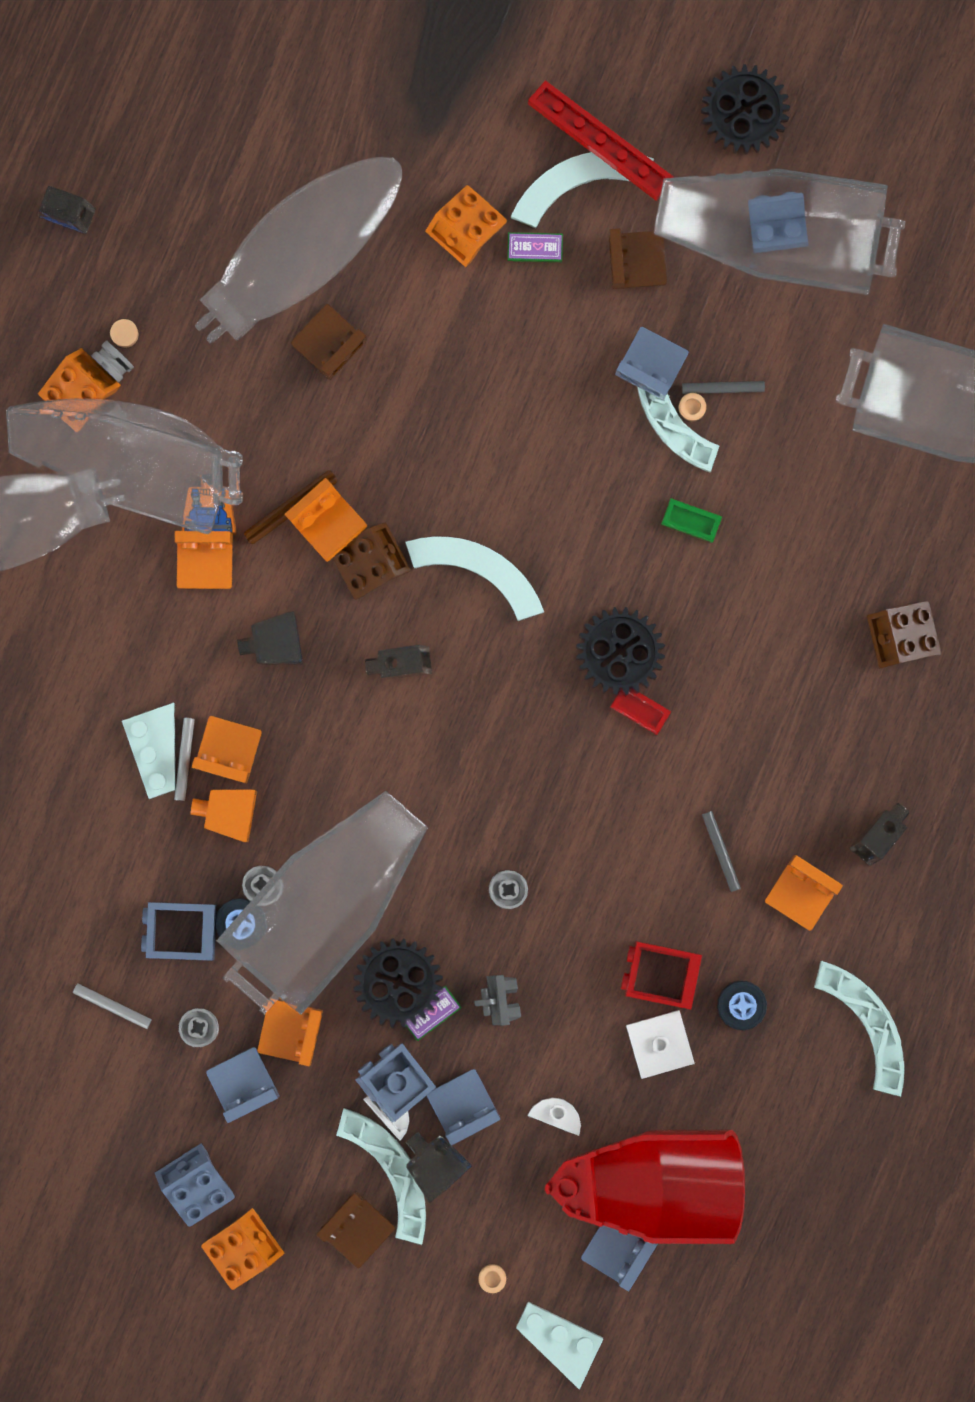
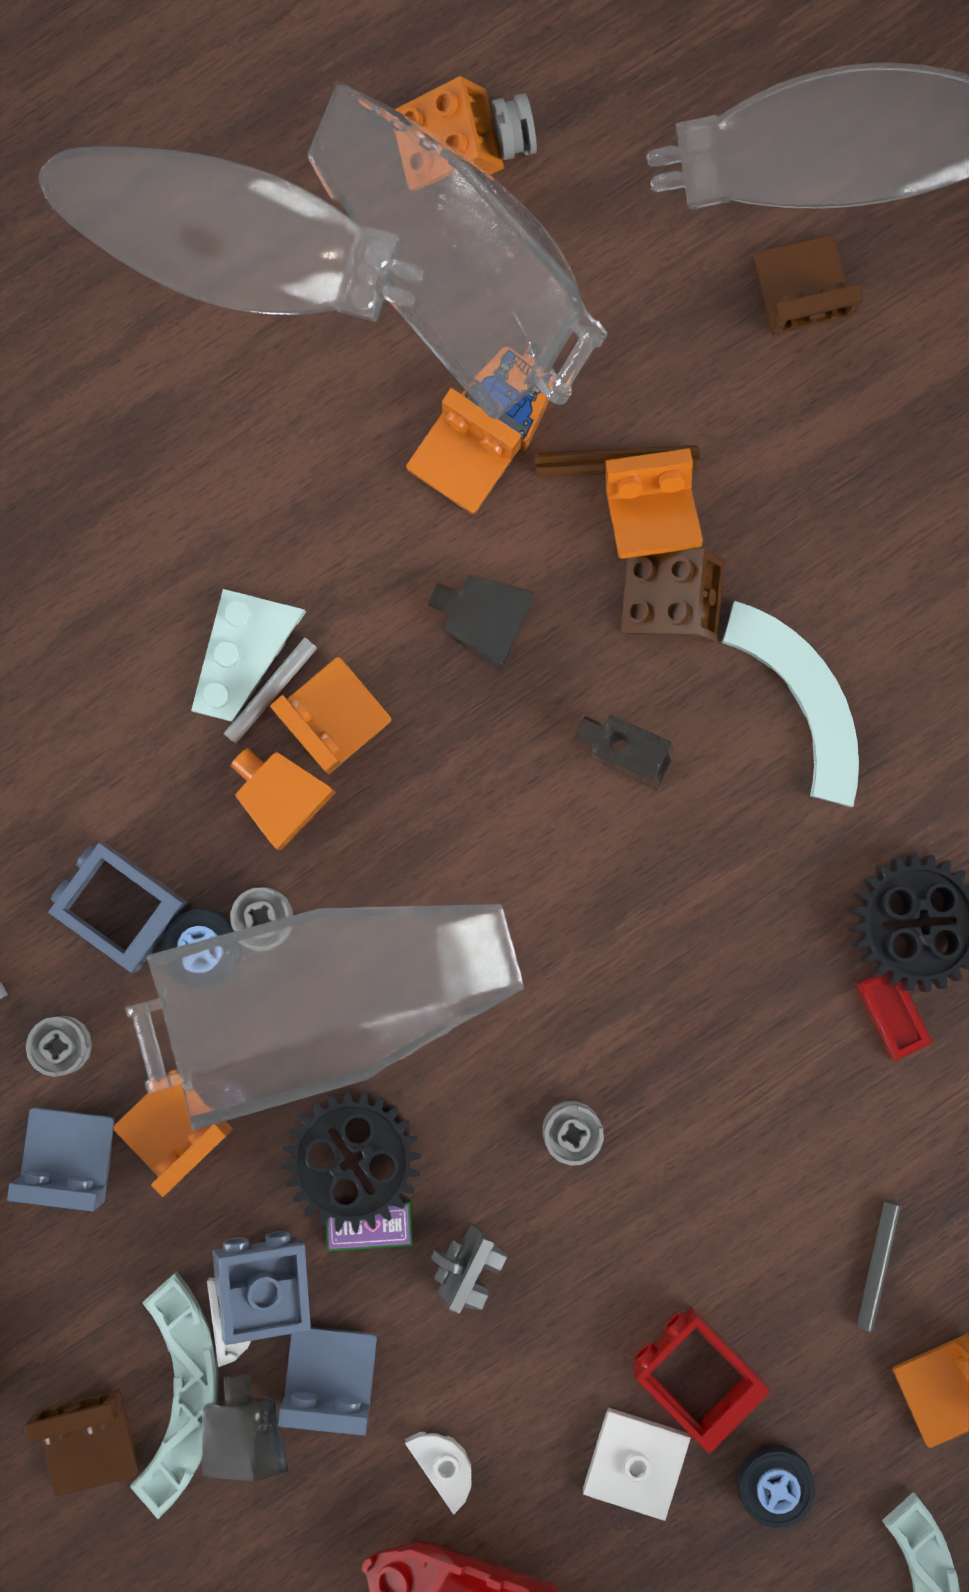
camera: 30 degrees right, 0 degrees up
light nougat tile [110,319,139,348] -> none

